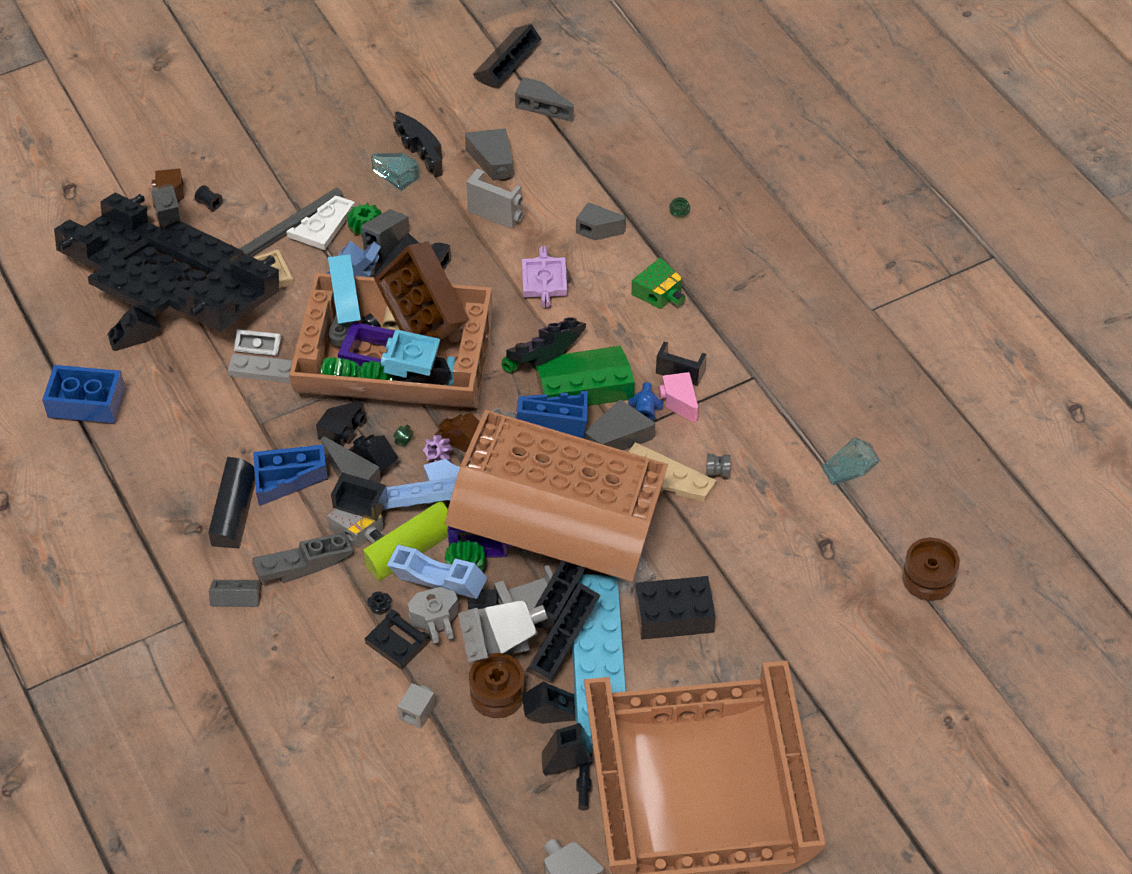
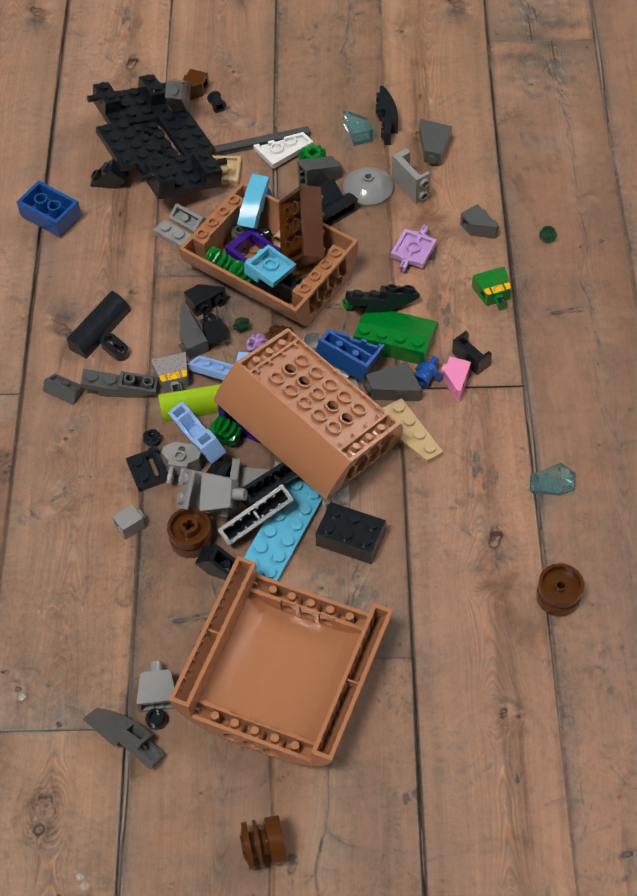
camera: 30 degrees right, 5 degrees up
blue wedge [253,444,328,506] -> none
black panel [331,472,388,521] -> none
medium blue brick [337,241,381,277] -> none
black brick [473,23,542,87] -> none
dark grey slope [515,77,574,122] -> none
black slope [542,723,593,775] -> none
dark grey wheel [706,453,731,478] -> none
none -> black beam [100,333,129,361]
none -> light grey dish [343,167,394,207]

